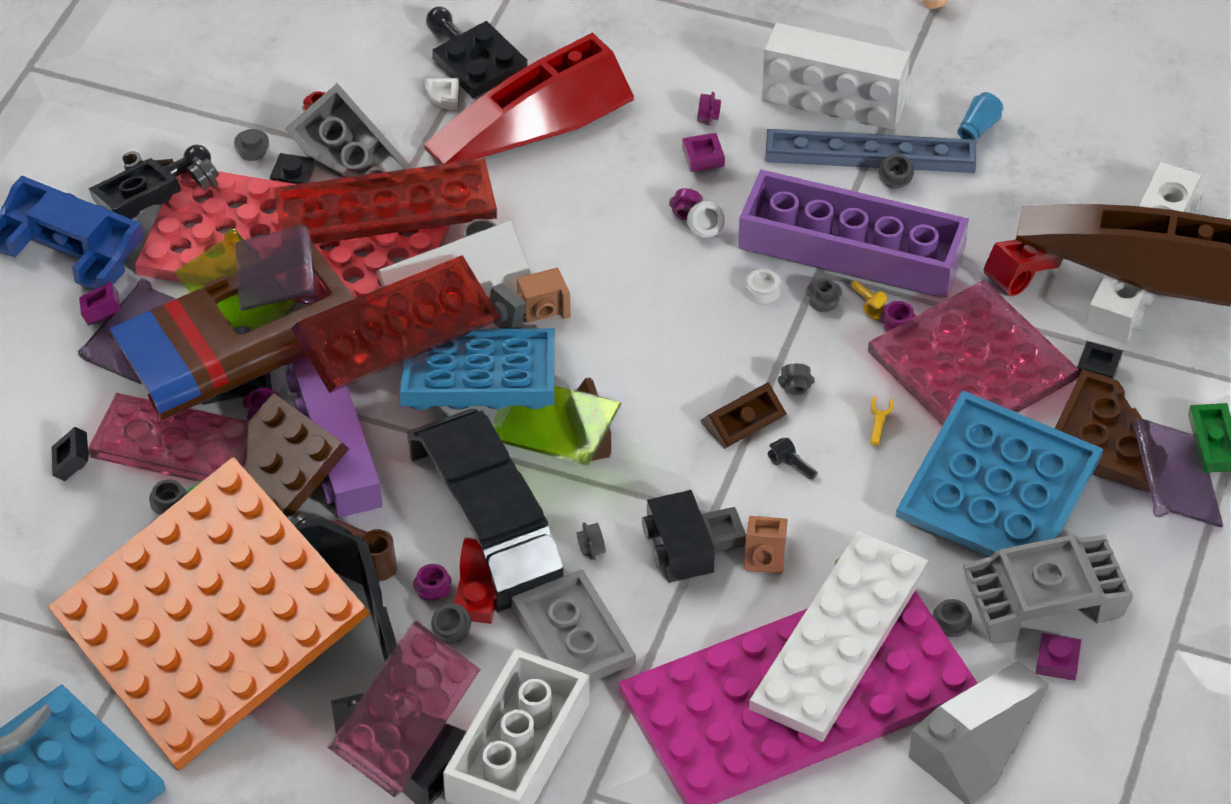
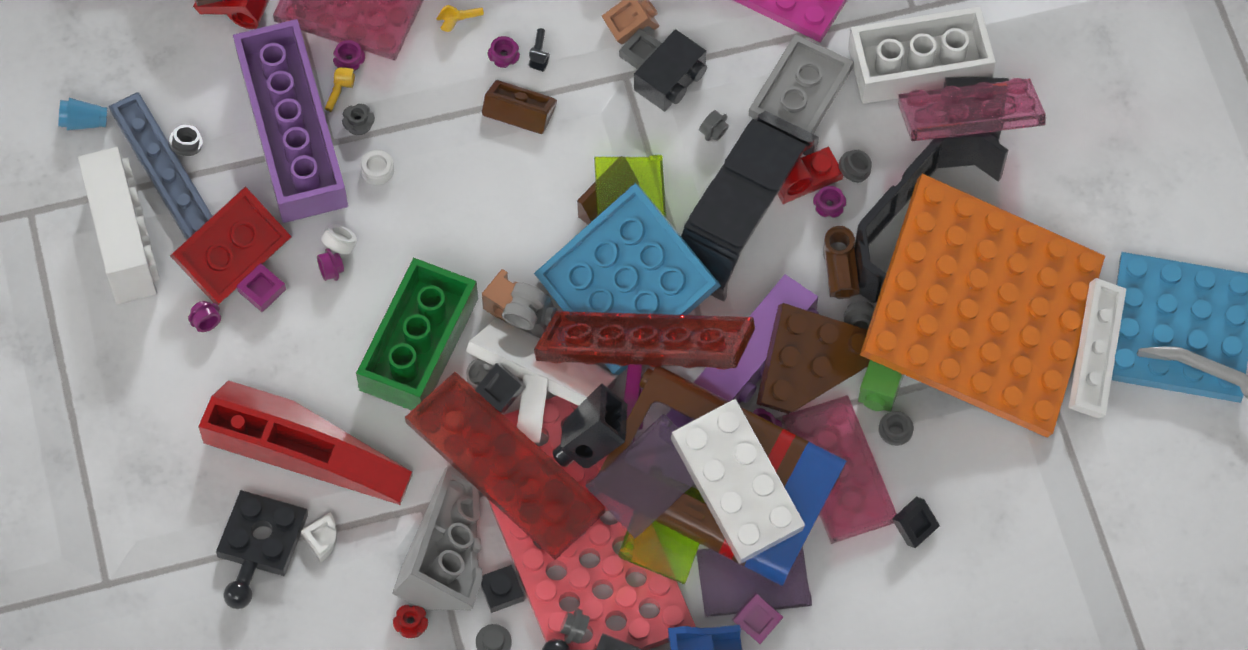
camera: 125 degrees left, 15 degrees up
dark grey plate [778,363,815,395] -> none
none -> red plate [170,186,292,305]
none -> green brick [356,257,478,415]
none -> black plate [475,363,526,413]
none -> magenta plate [488,36,520,68]
none -> light grey wheel [502,282,547,330]
none -> white sticker [516,374,548,443]
none -> black torso [552,384,628,468]
none -> white brick [671,399,805,565]
none -> white plate [1068,278,1126,419]

